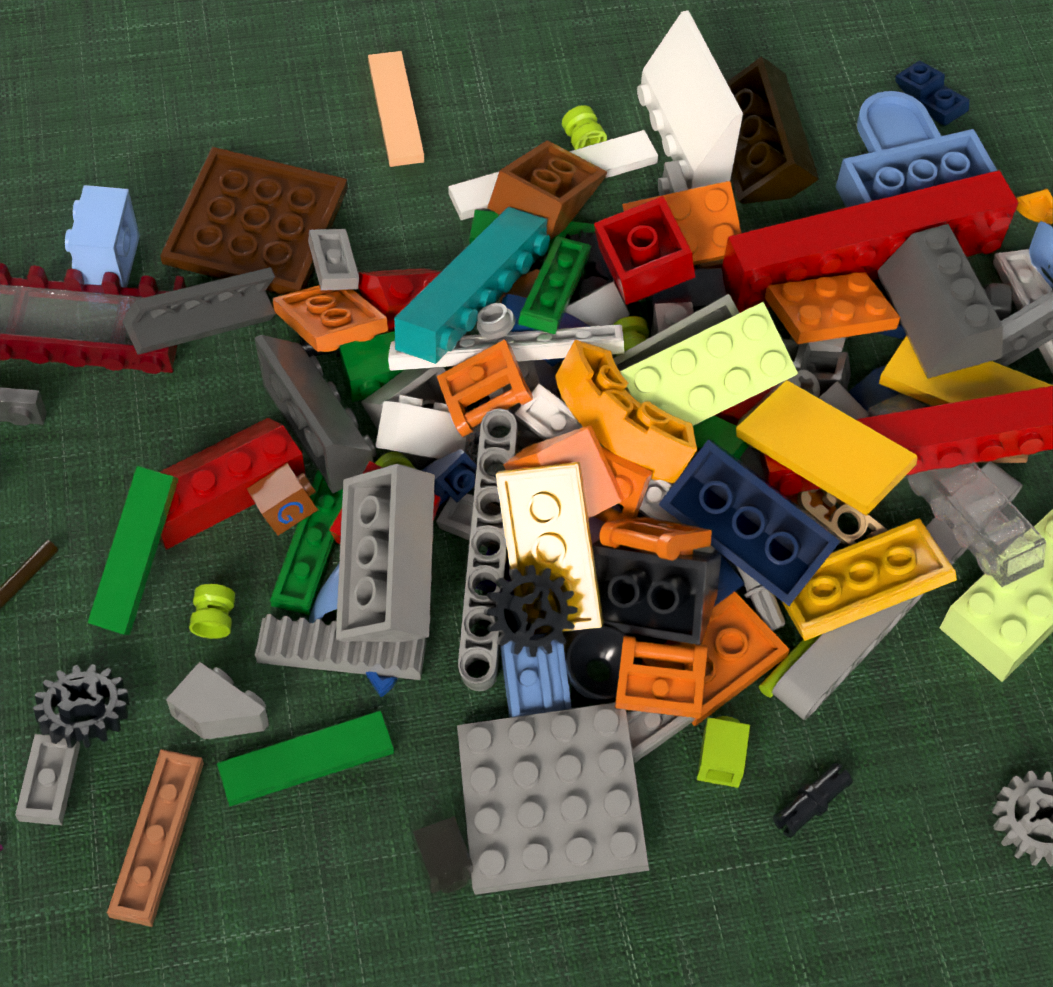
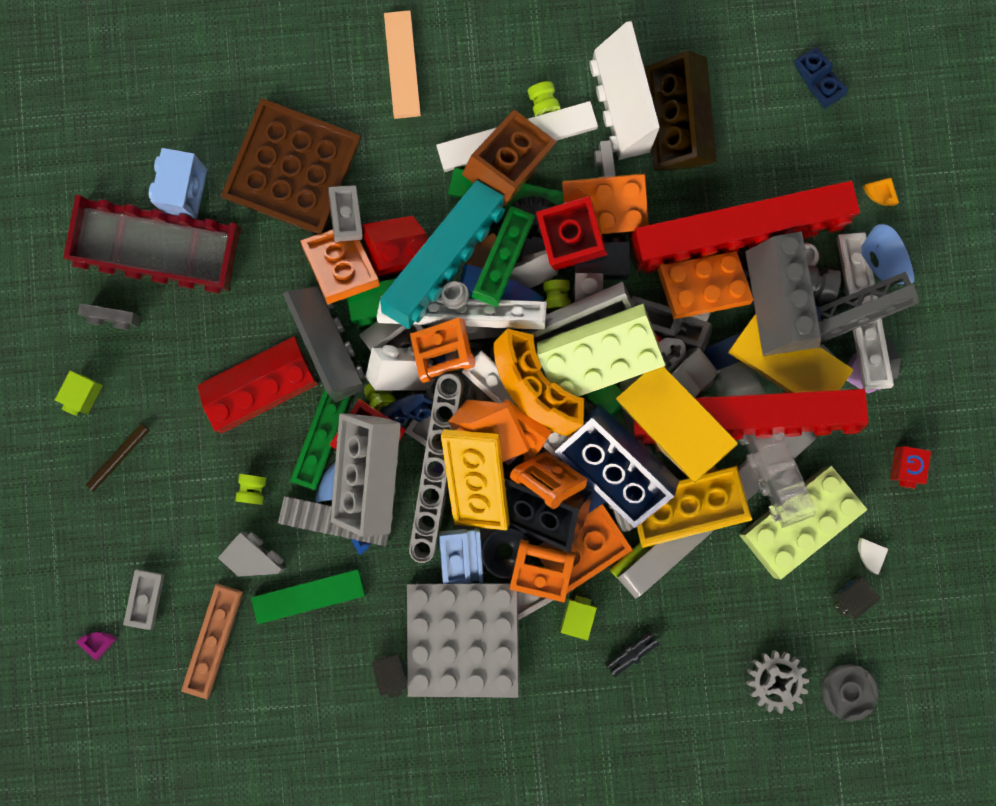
camera: 10 degrees right, 25 degrees up
black gear [33,664,130,749] -> none
green tile [87,466,179,635] -> none
dark grey fence [122,267,276,355] -> none
dark orange brick [247,463,318,536] -> none
black gear [484,565,577,657] -> none
medium blue brick [836,91,997,208] -> none

